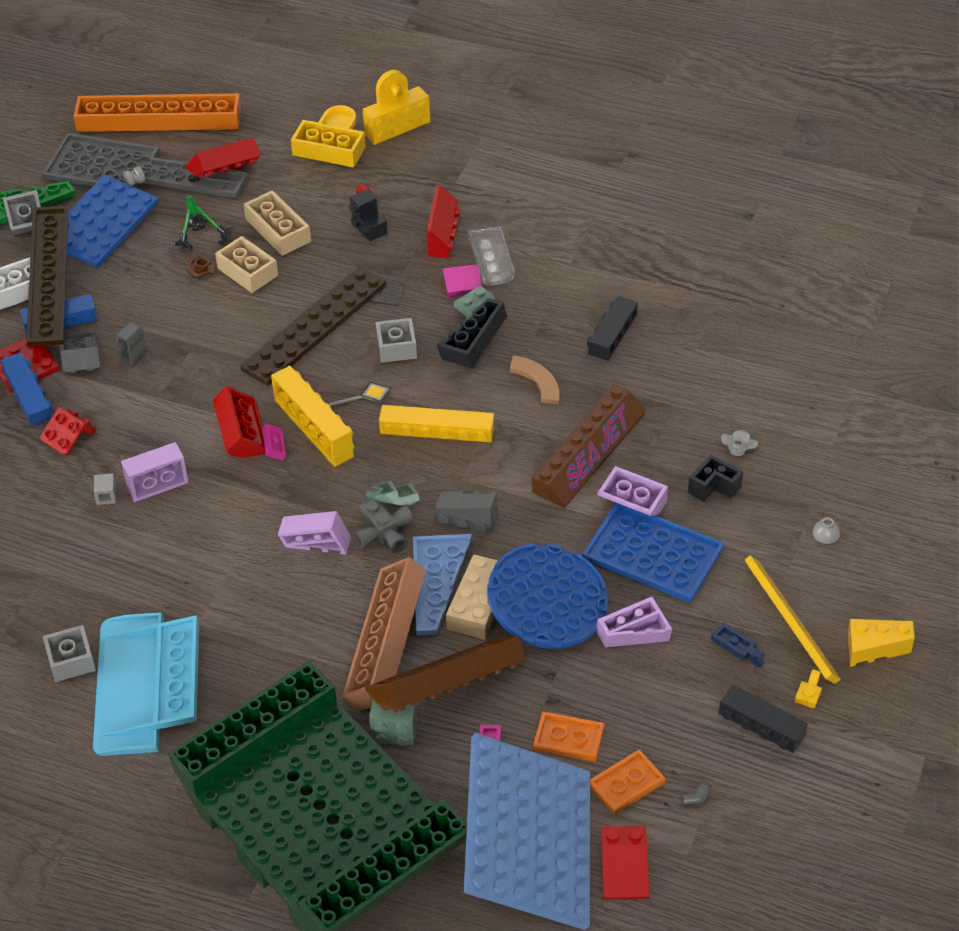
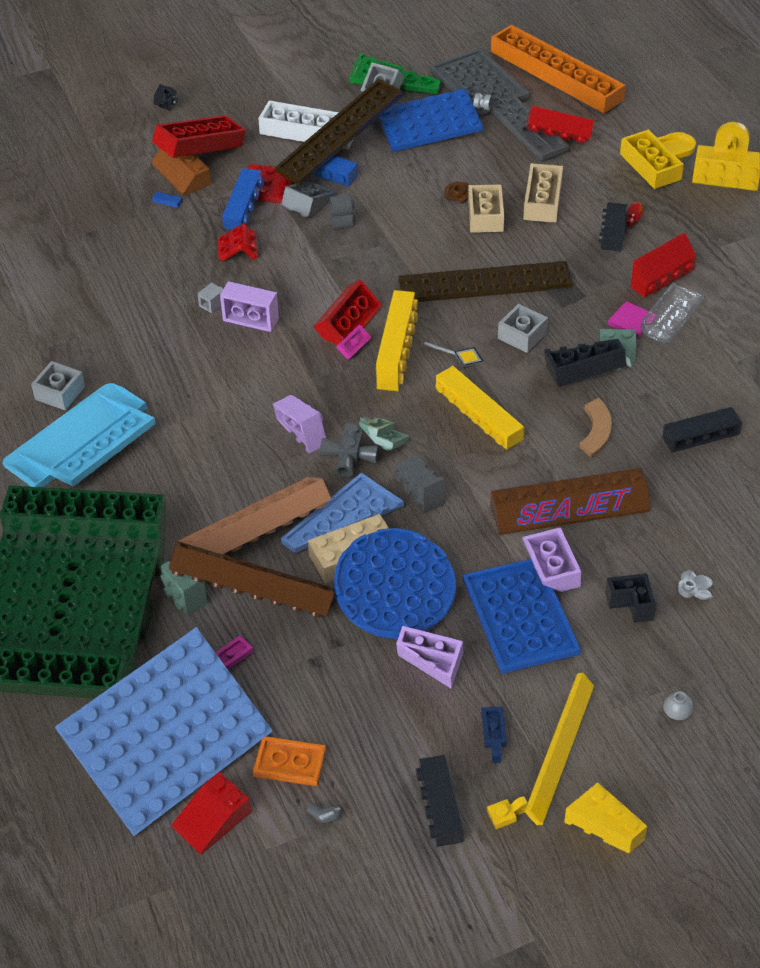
camera: 45 degrees right, 0 degrees up
black plant [170,195,236,250] -> none
orange tile [533,711,605,762] -> none

